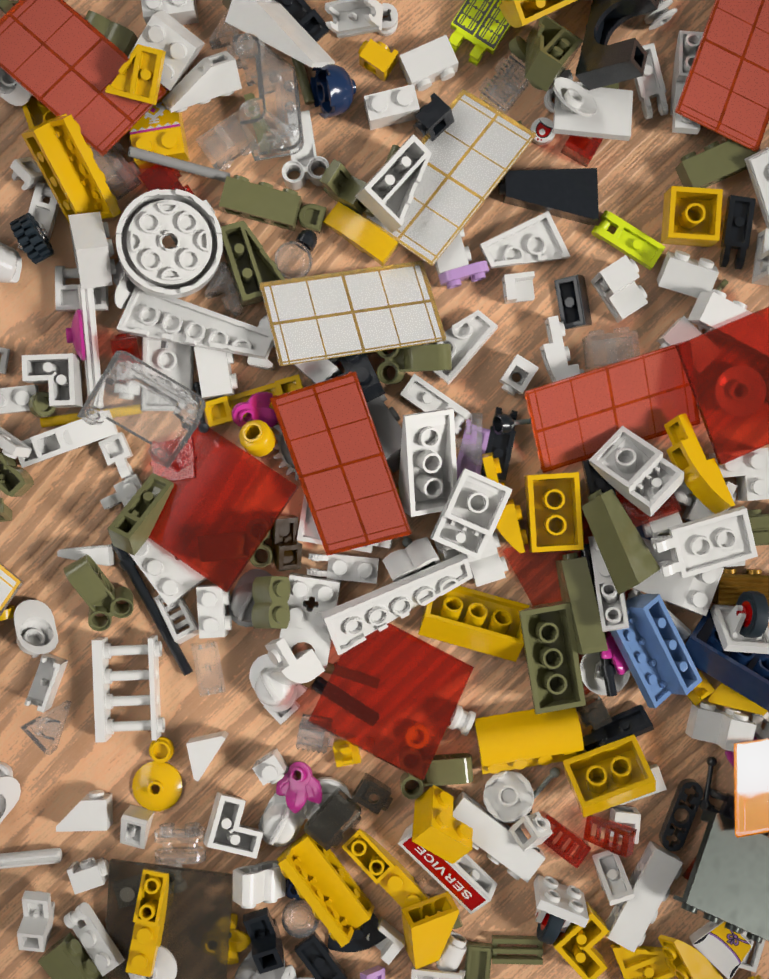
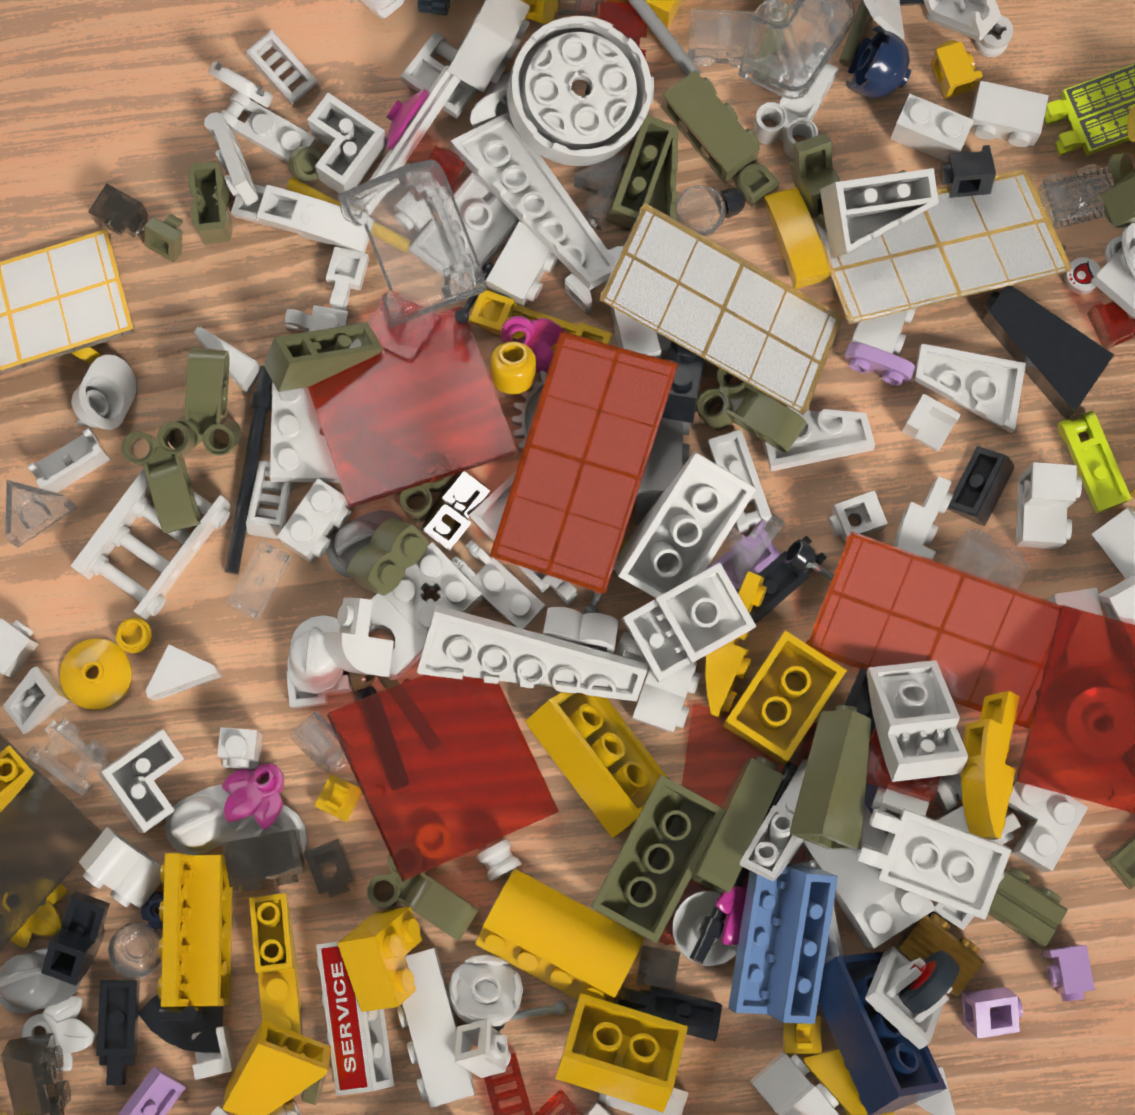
camera: 35 degrees right, 10 degrees down
none -> olive piece [122,422,201,534]

